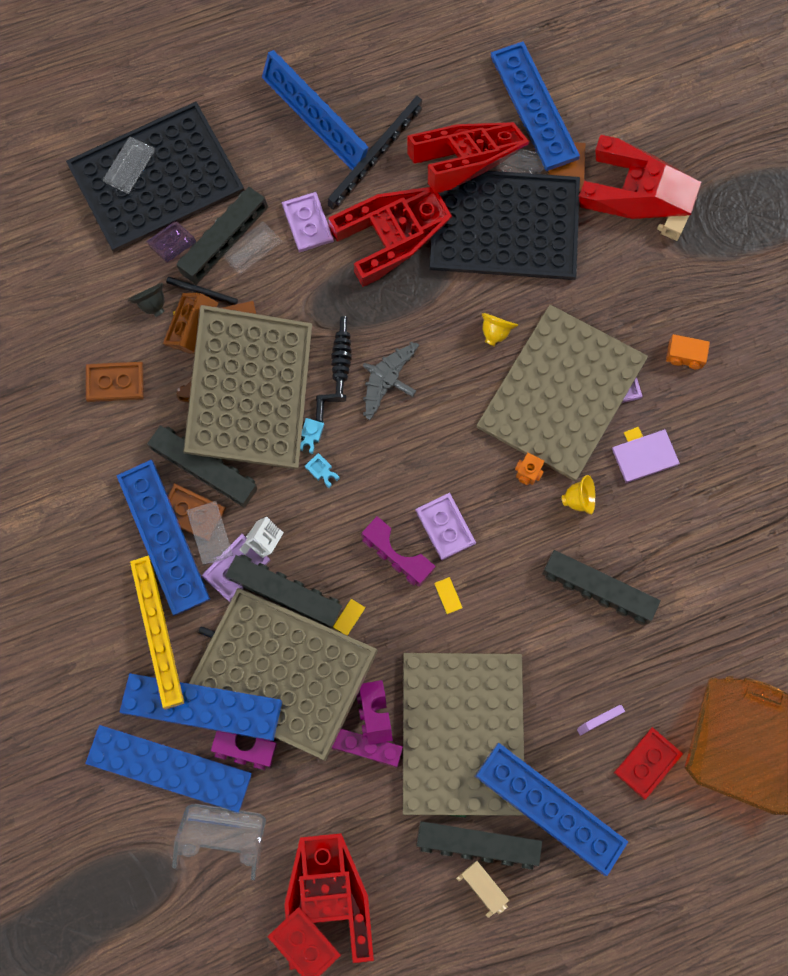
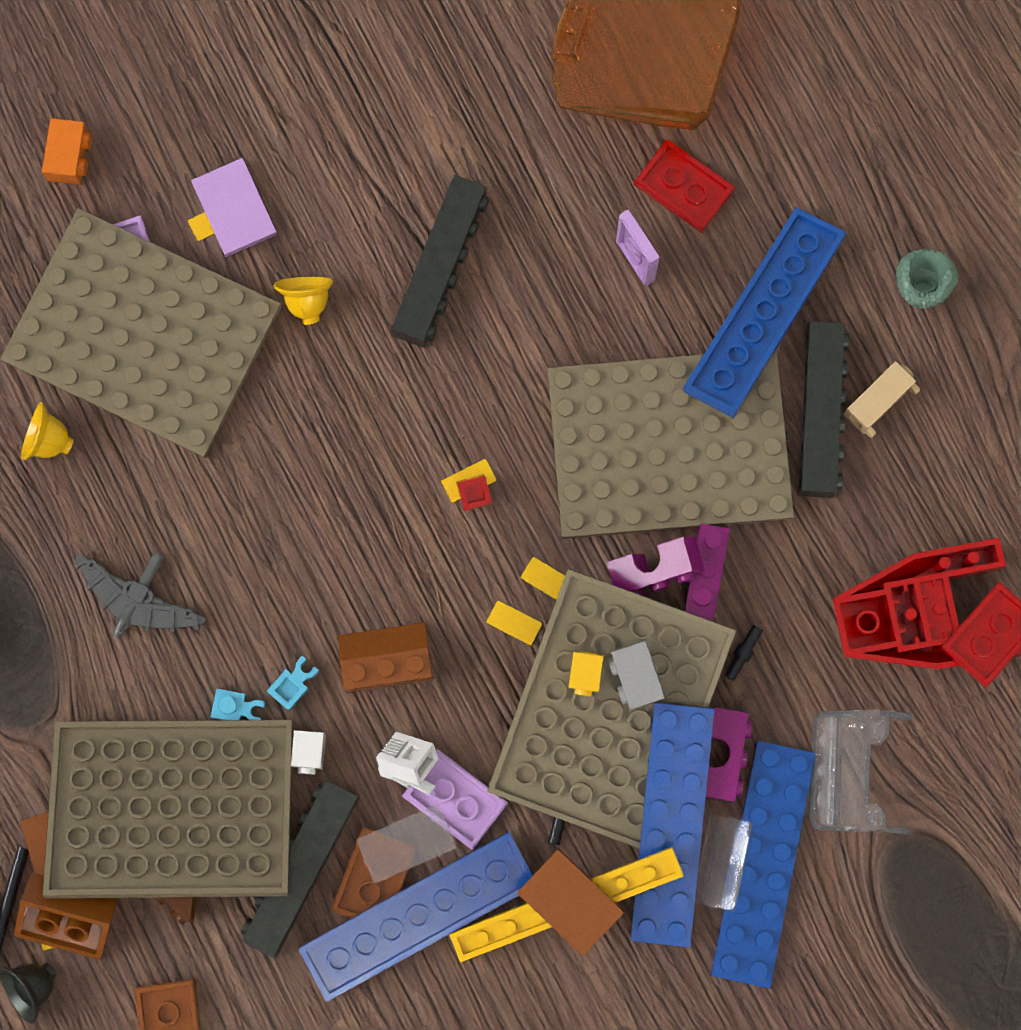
camera: 90 degrees left, 5 degrees up
pearl dark grey brick [225,554,342,629] -> none
black piece [316,316,352,422] -> none
magenta arch [361,516,436,587] -> none
lavender tile [415,493,476,561] -> none
orange brick [515,452,544,485] -> none
none -> white brick [291,730,326,775]
none -> dark orange slope [338,622,433,693]
none -> red plate [456,474,492,511]
none -> dark orange tile [517,848,625,956]
none -> yellow sticker [521,557,565,600]
none -> yellow brick [568,650,604,696]
none -> light grey brick [608,639,665,710]
none -> clear piece [695,815,753,912]
none -> black bar [724,625,763,681]
none -> sand green hair [896,248,958,309]

